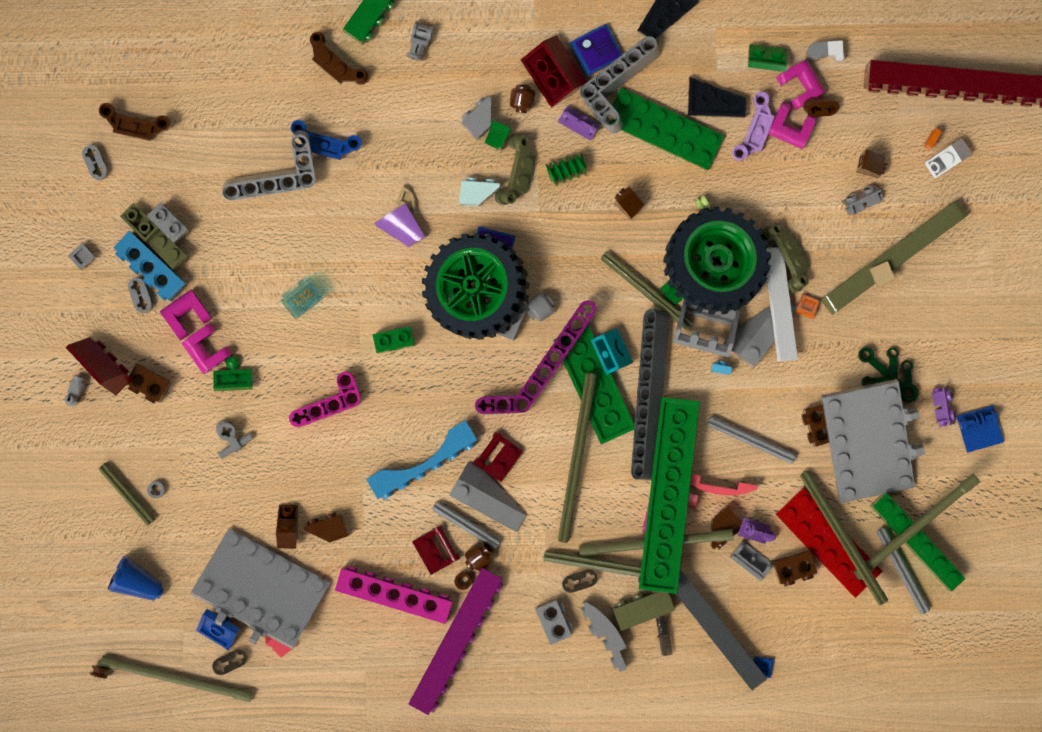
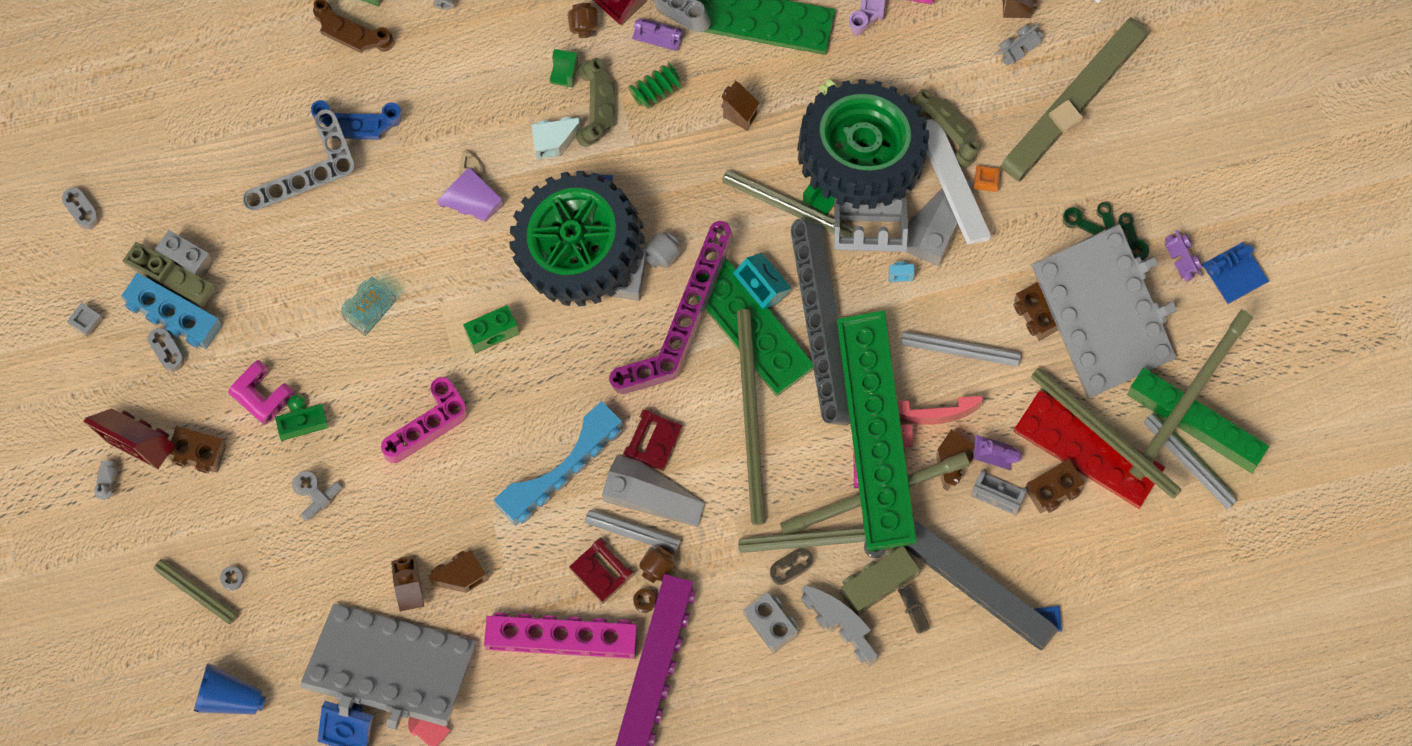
camera: 10 degrees left, 15 degrees down
reddish brown plate [99,103,171,141] -> none
dark pink connector [160,289,212,341] -> none
light grey slope [461,96,492,141] -> none

